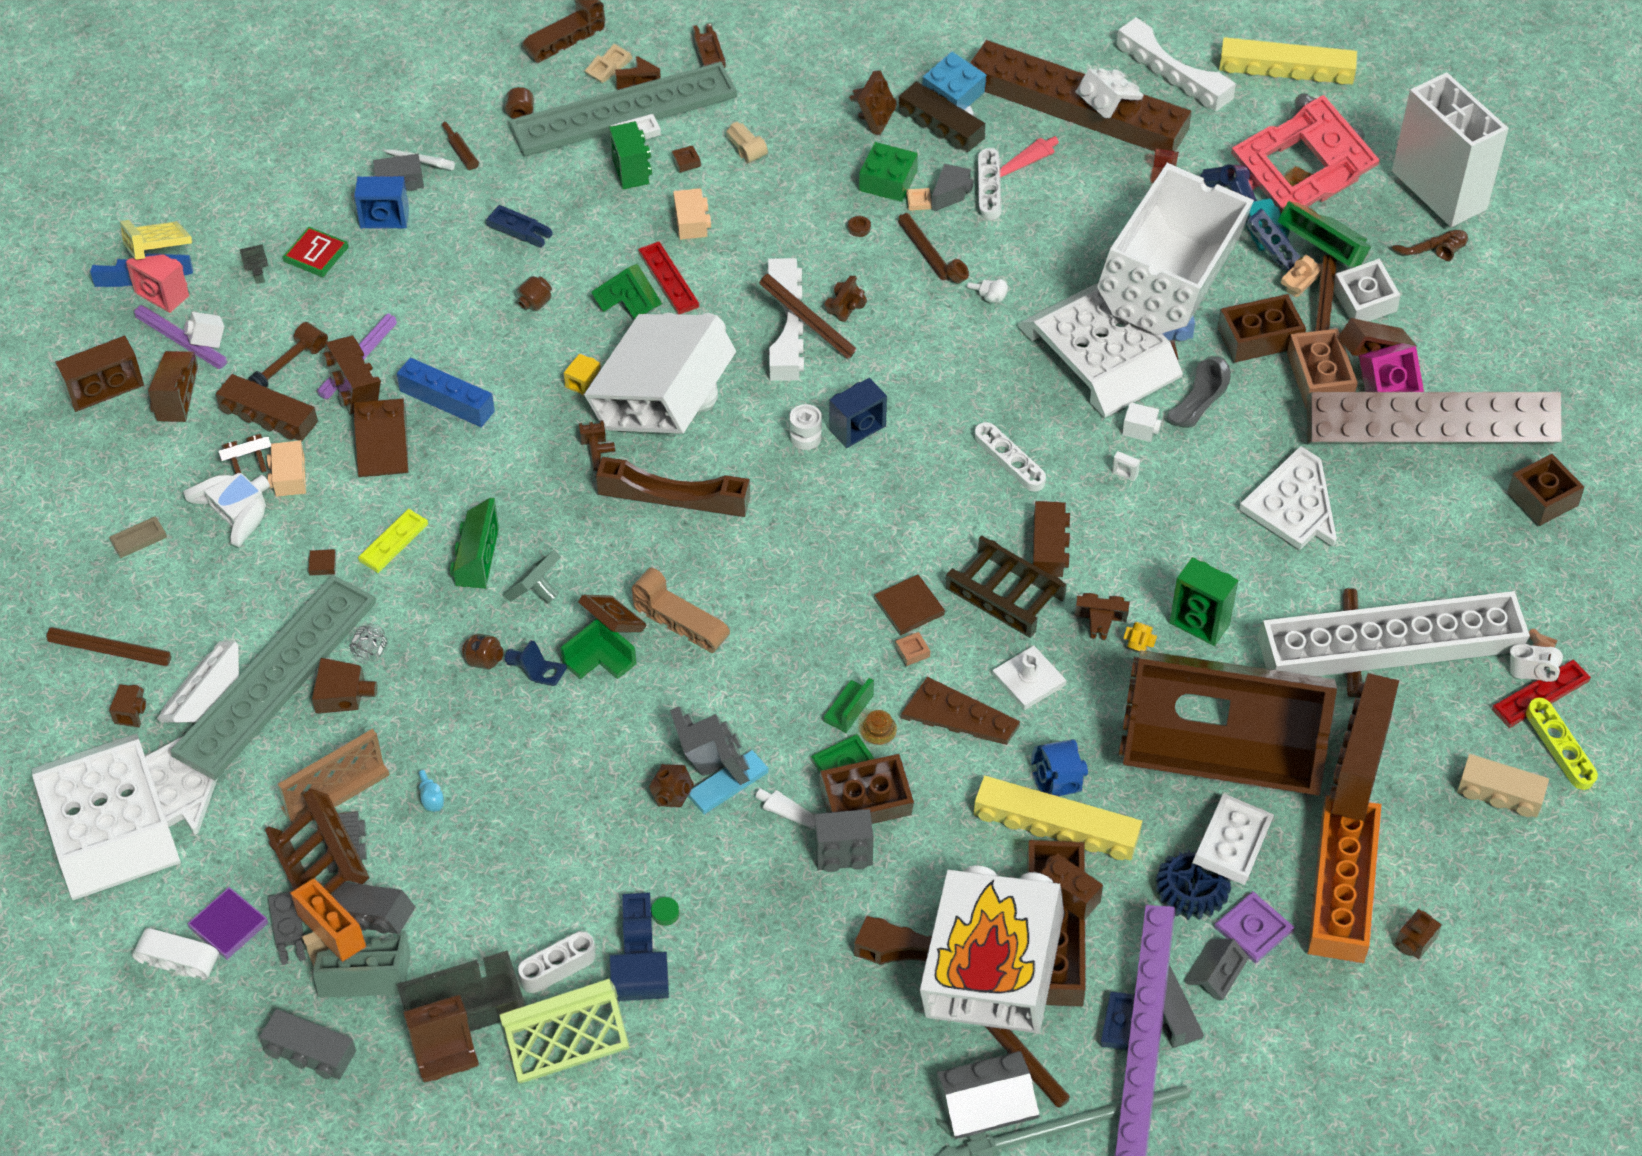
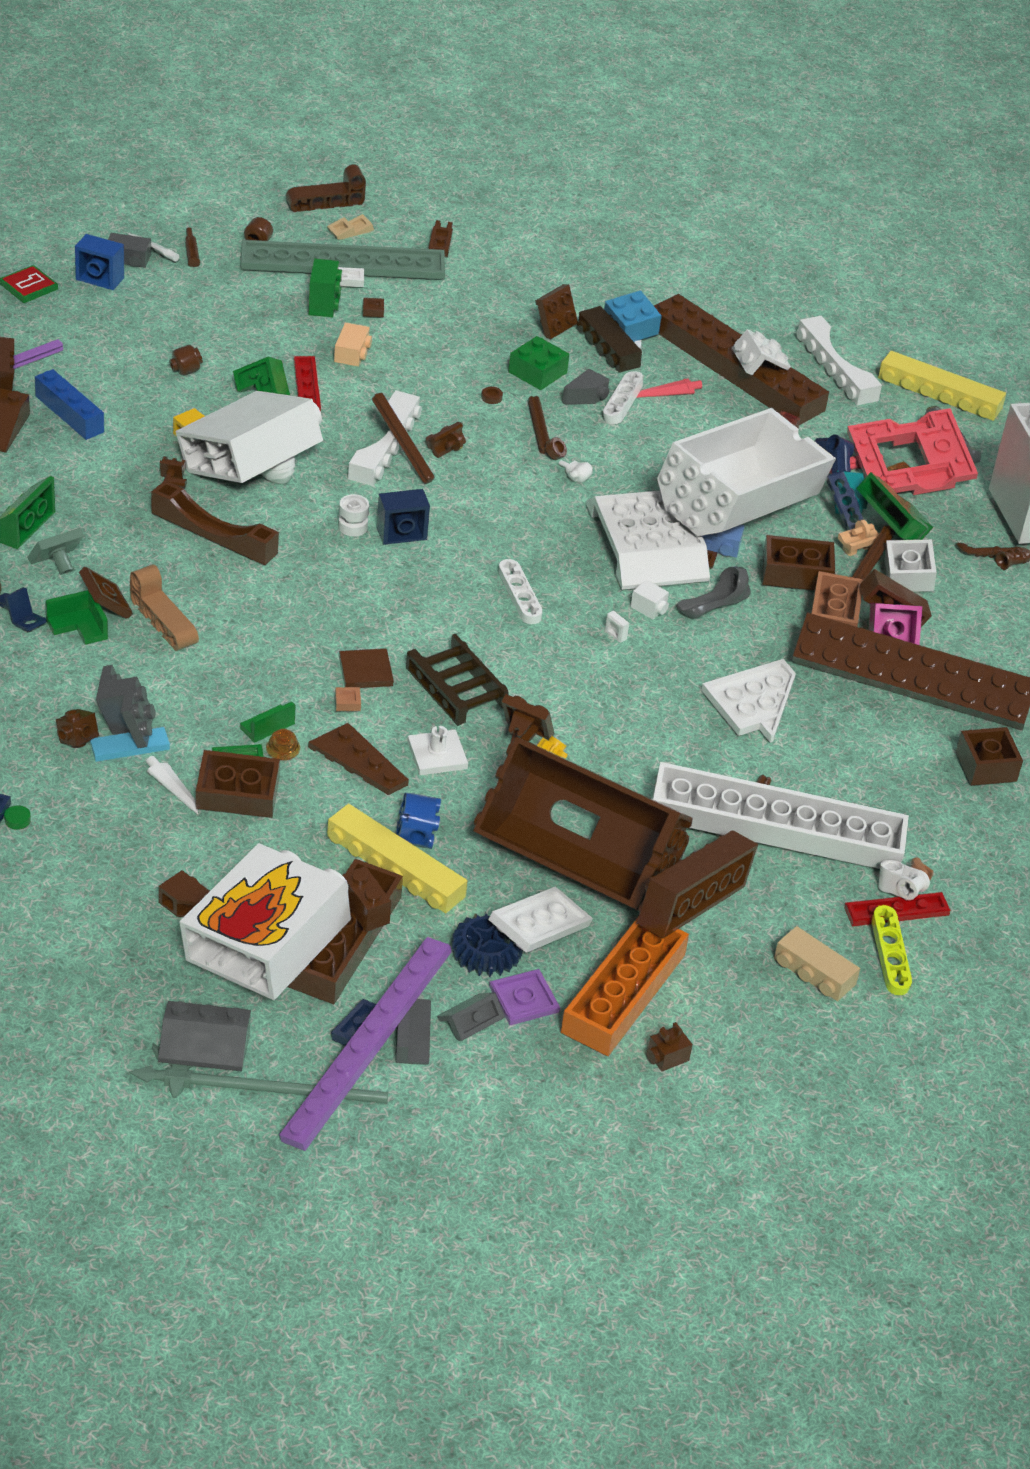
camera: 15 degrees right, 10 degrees down
dark blue hinge [486,205,553,248] -> none
reddish brown slope [615,56,661,90] -> none
tan piece [726,121,768,164] -> none
dark grey brick [815,809,874,872] -> none
light nougat tile [907,188,932,211] -> none
reddish brown axle [985,1026,1070,1108] -> none
reddish brown brick [1033,501,1070,577] -> none
green brick [1169,557,1239,646] -> none

